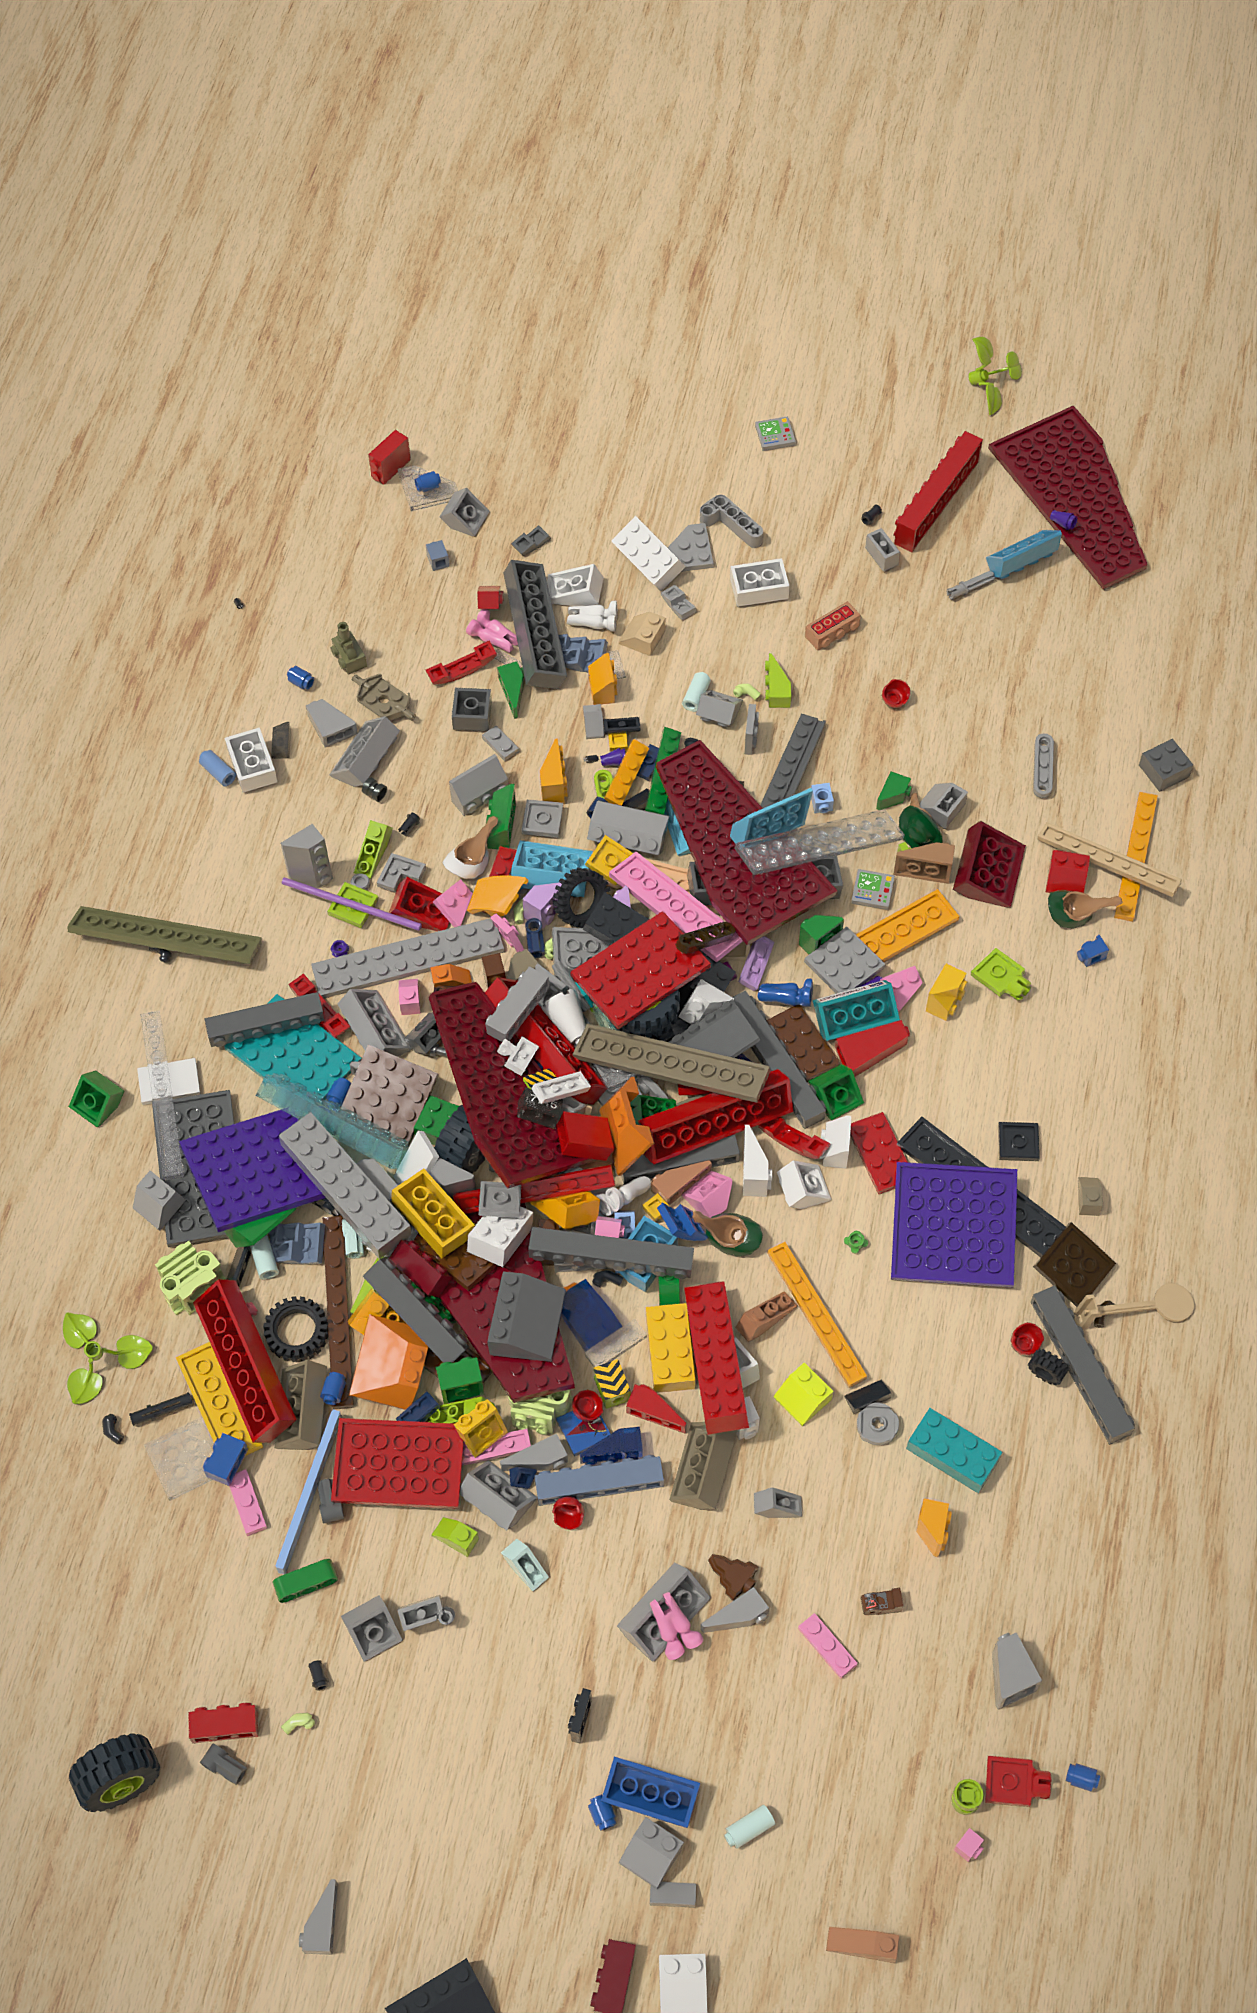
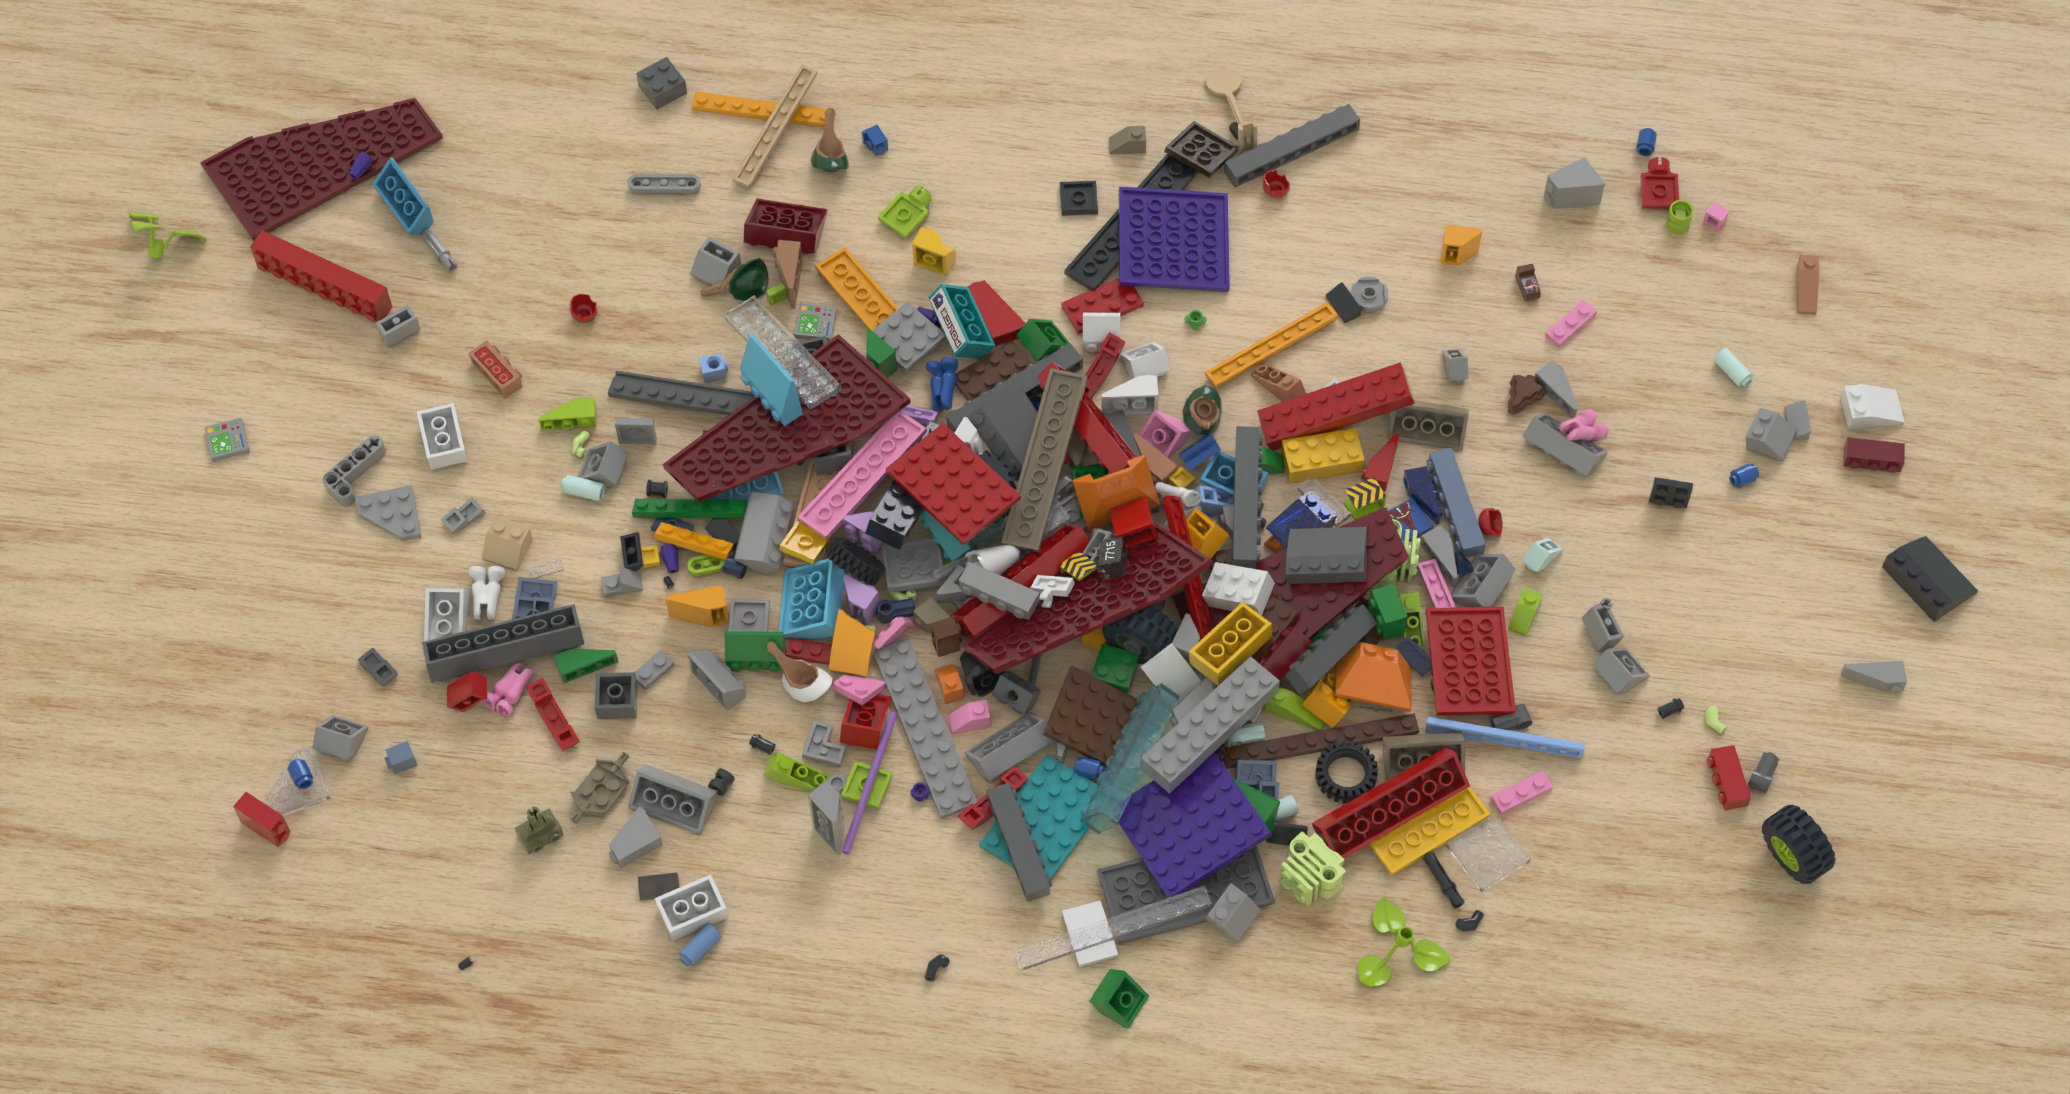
camera: 95 degrees left, 0 degrees up
olive plate [67,906,262,964] -> none
blue brick [203,1433,248,1486] -> none
green beam [272,1559,338,1603] -> none
blue brick [287,666,315,690] -> none
blue brick [320,1372,346,1405] -> none
yellow plate [454,1399,508,1458] -> none
light grey tile [479,1181,521,1218] -> none
clear window [494,648,522,667] -> none
white plate [531,1071,591,1104] -> none
red hair [572,1389,604,1422] -> none
light orange slope [588,653,618,705] -> none
bright pink brick [595,1216,625,1238] -> none
blue slope [601,1756,700,1828] -> none
white brick [612,516,686,592] -> none
dark brown beam [675,922,736,954] -> none
neon yellow slope [773,1362,833,1426] -> none
black pin [861,504,882,525] -> none
green slope [876,771,913,811] -> none
bright pink wing [880,966,923,1012] -> none
teal brick [906,1408,1002,1494] -> none
black tyre [1028,1349,1069,1385] -> none
red slope [1045,850,1090,893] -> none

